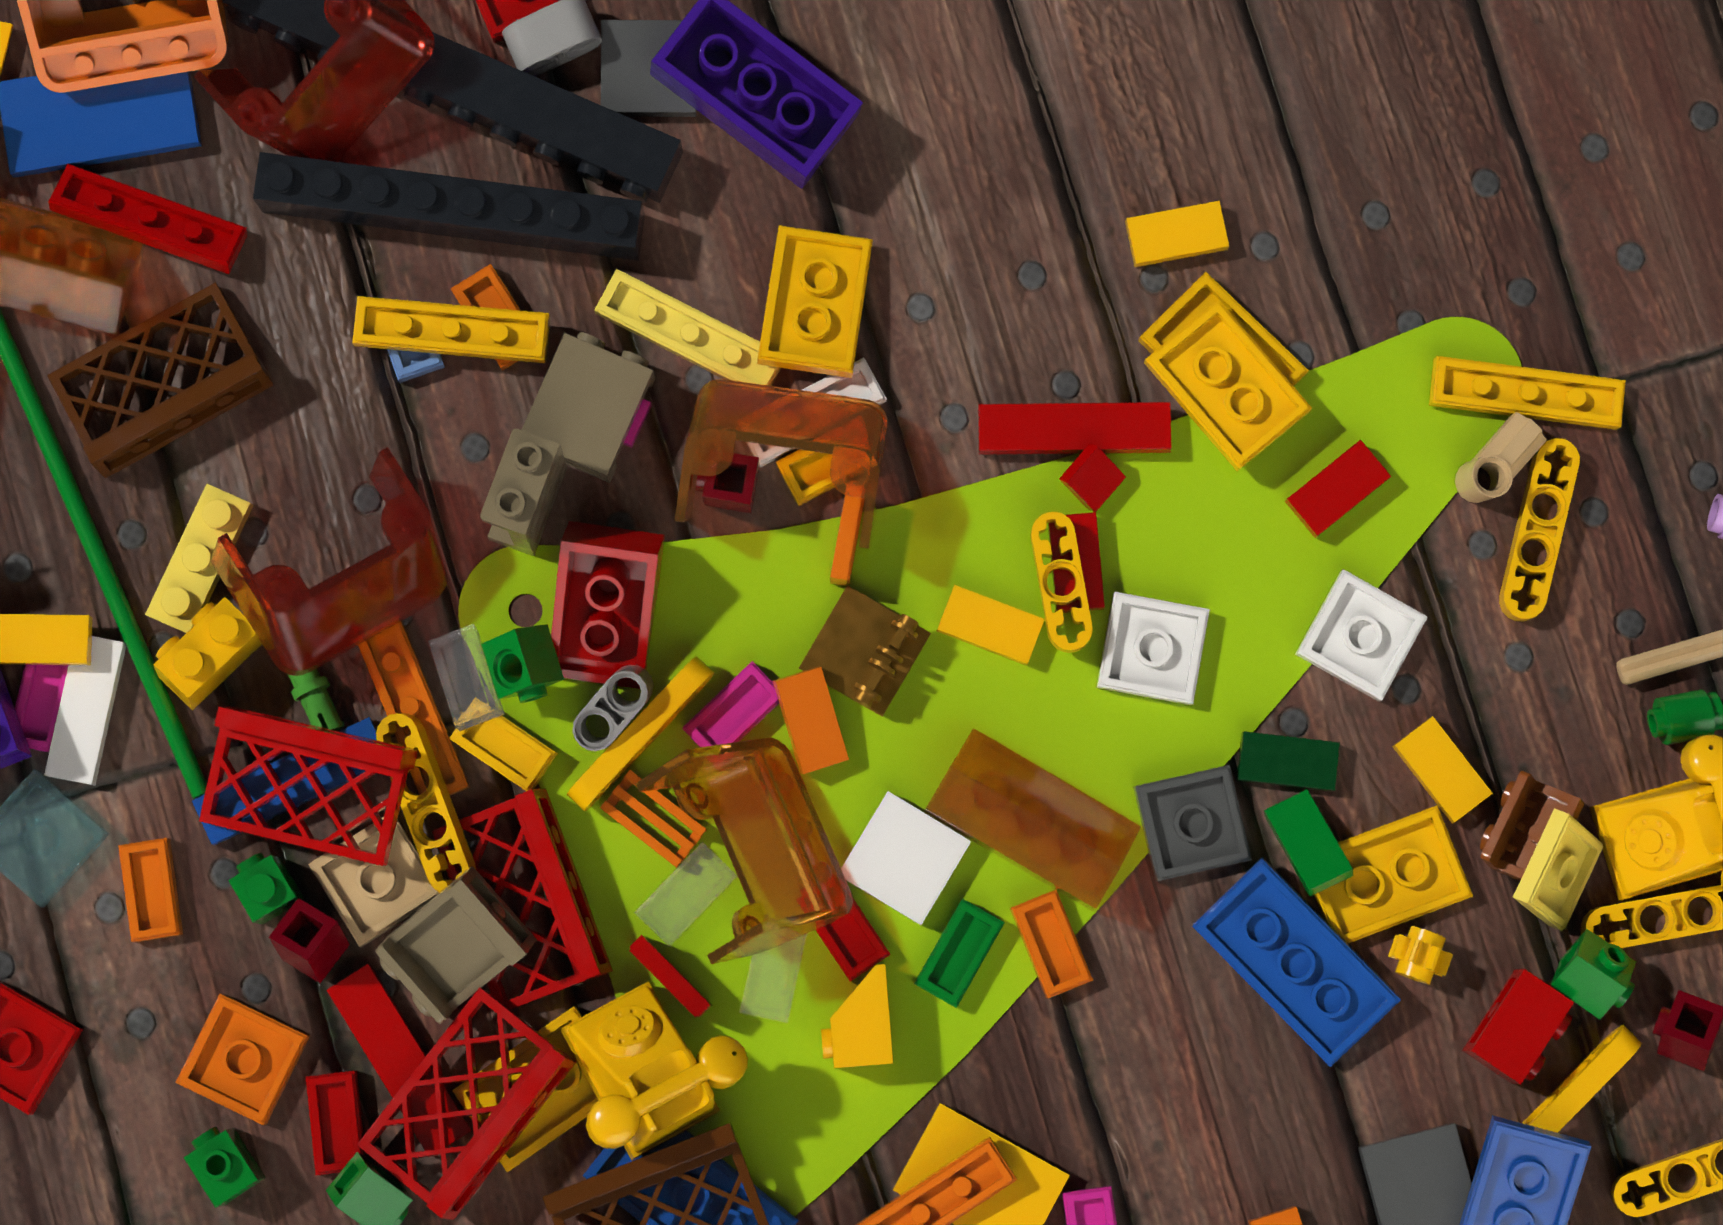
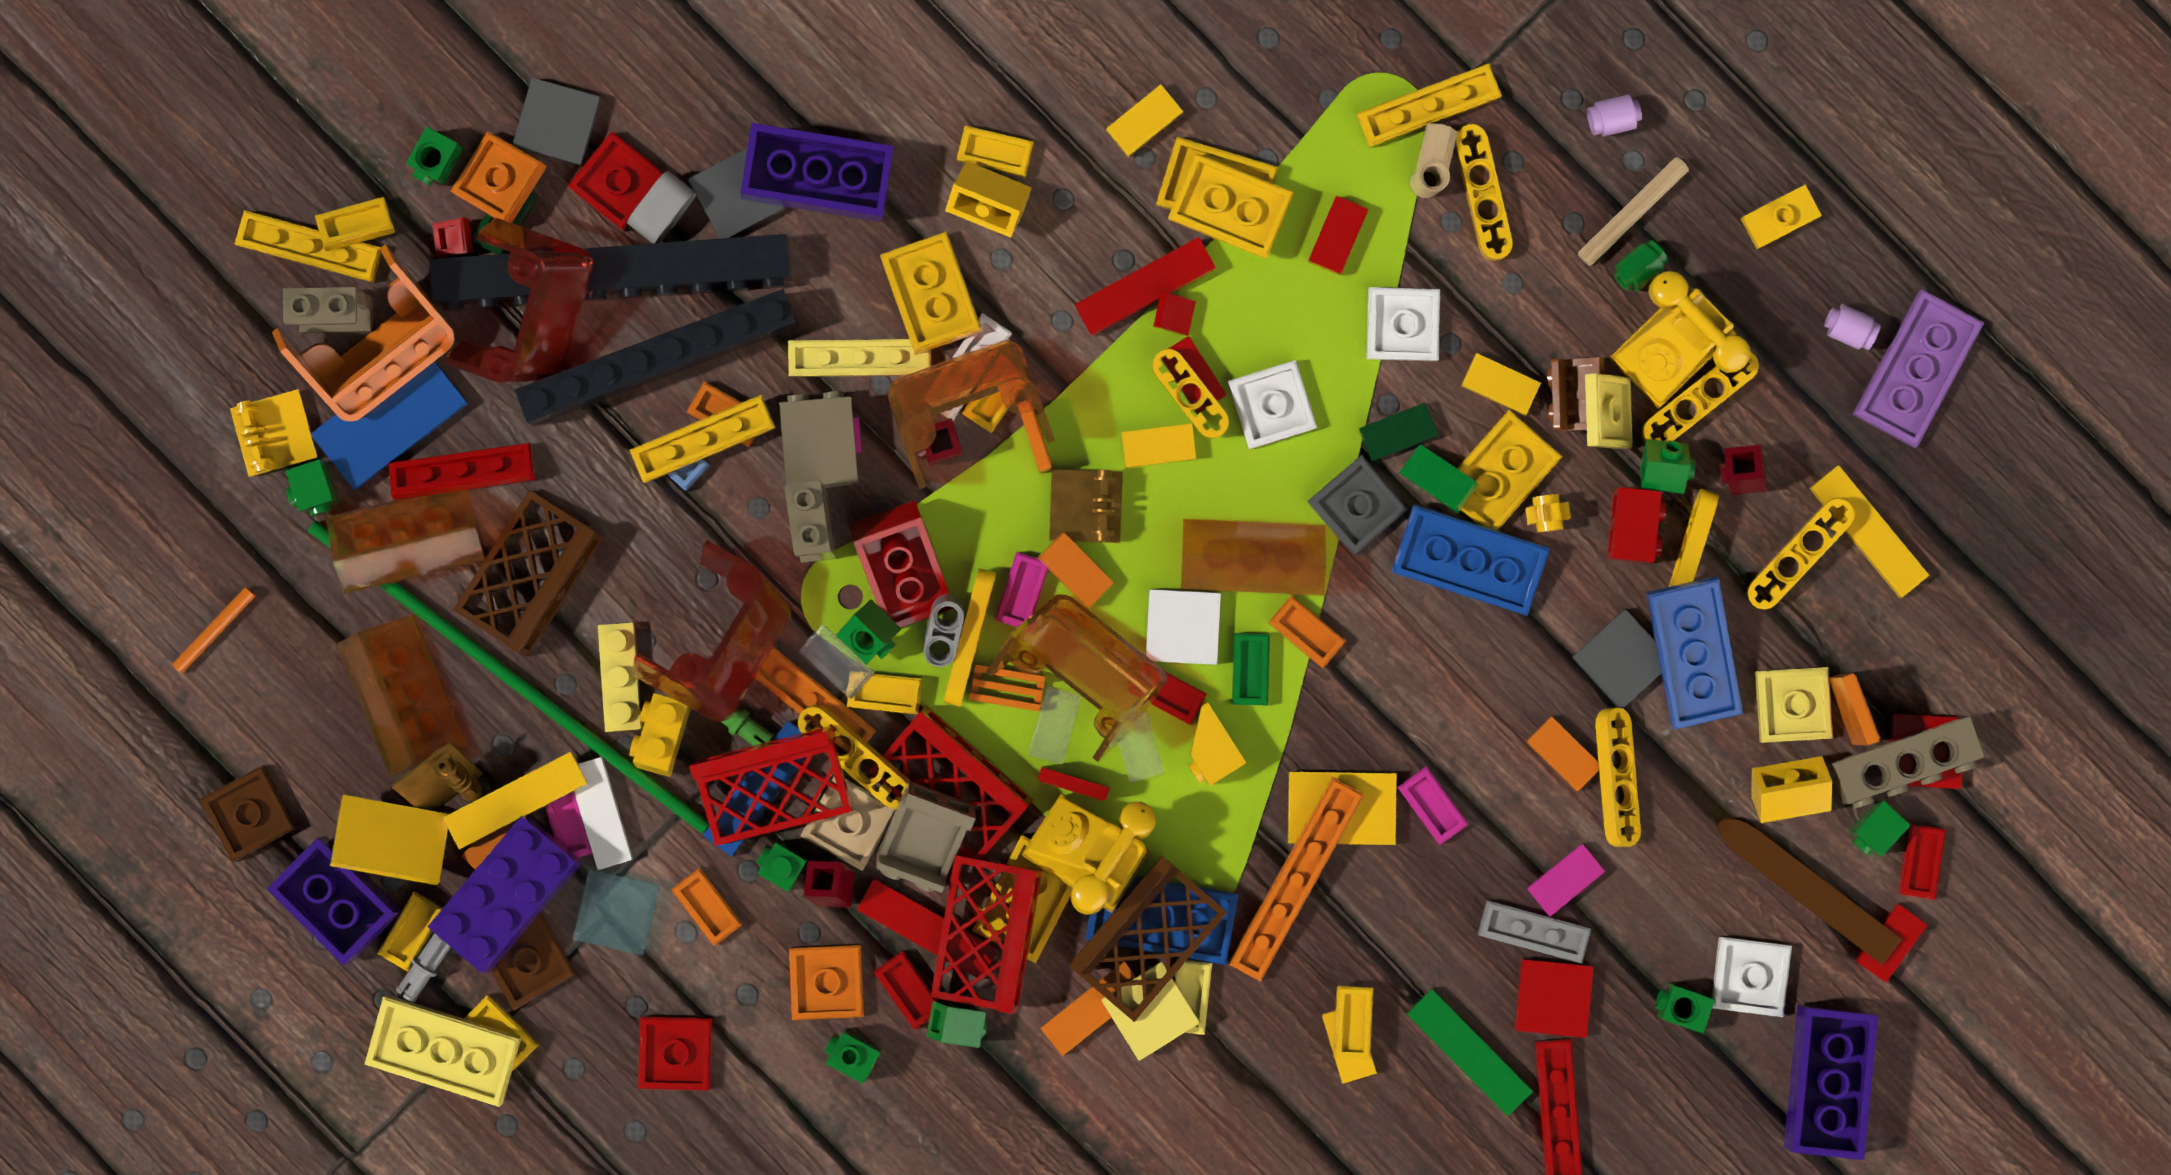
camera: 25 degrees left, 5 degrees up
none -> yellow brick [945,161,1032,238]
none -> yellow tile [956,125,1034,178]

